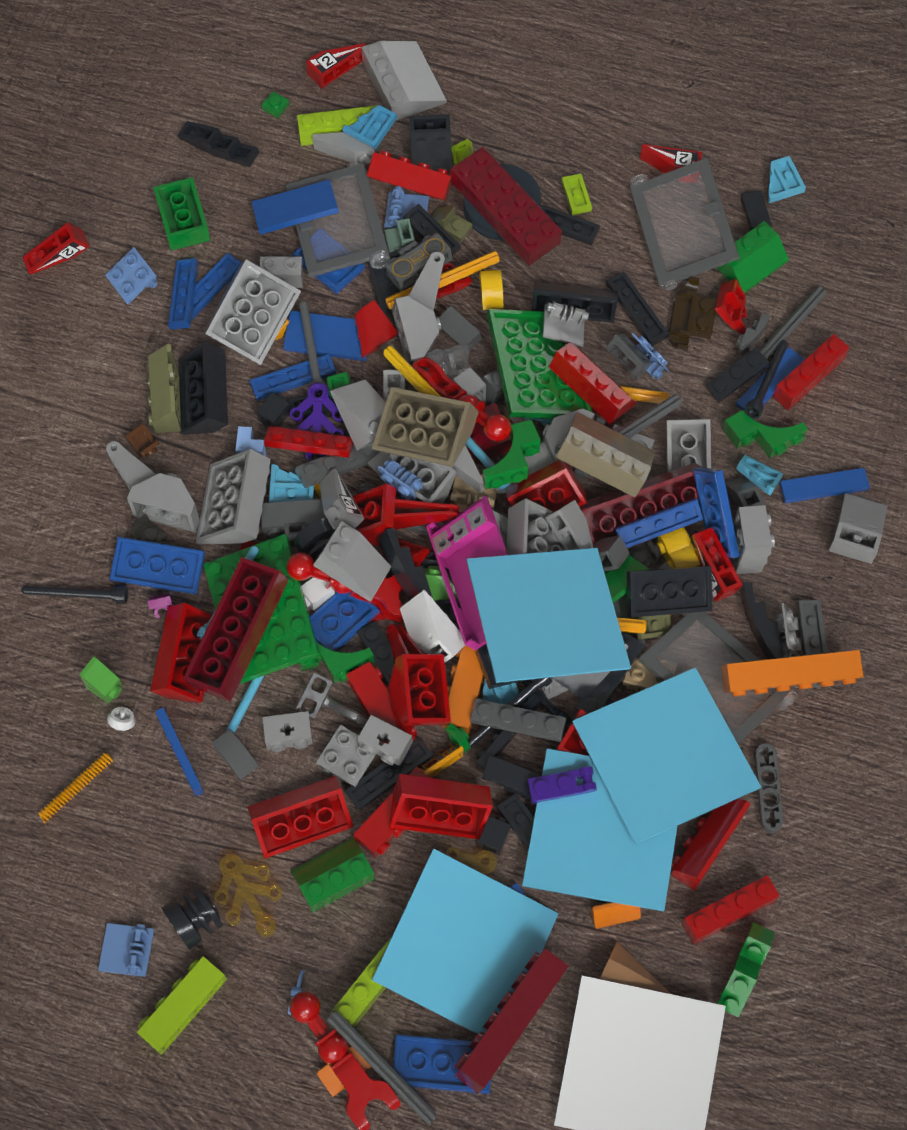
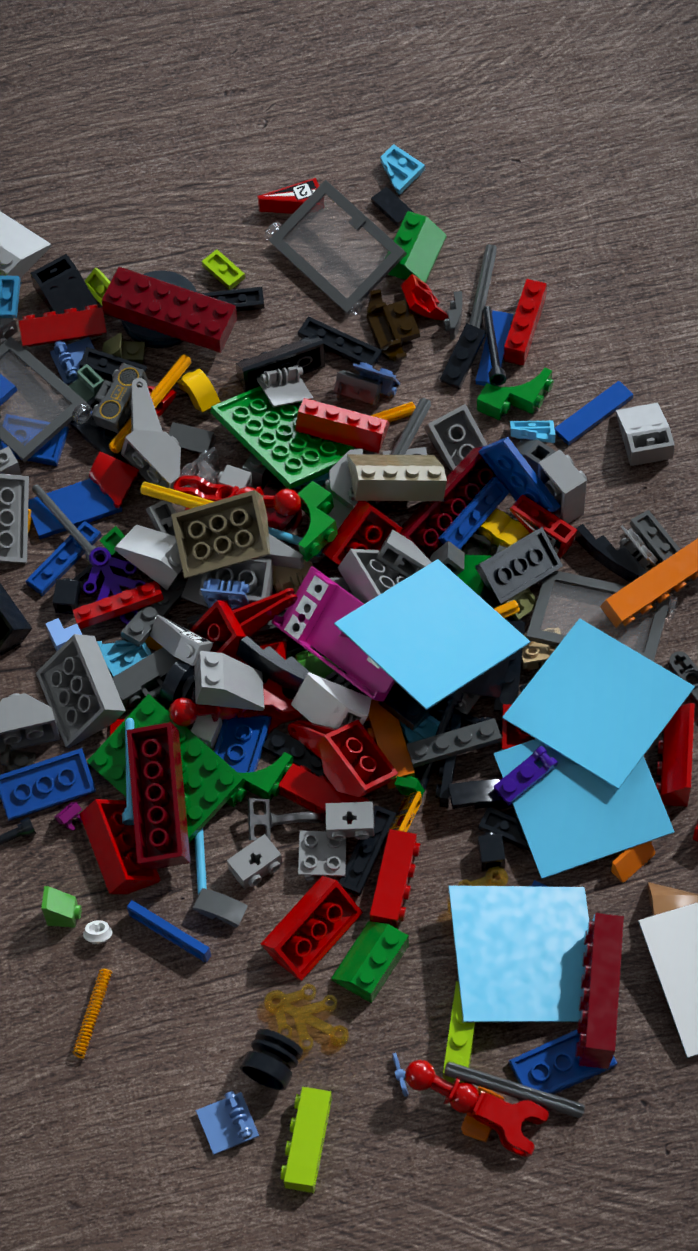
camera: 25 degrees left, 5 degrees down
red slope [389,774,493,839] -> none

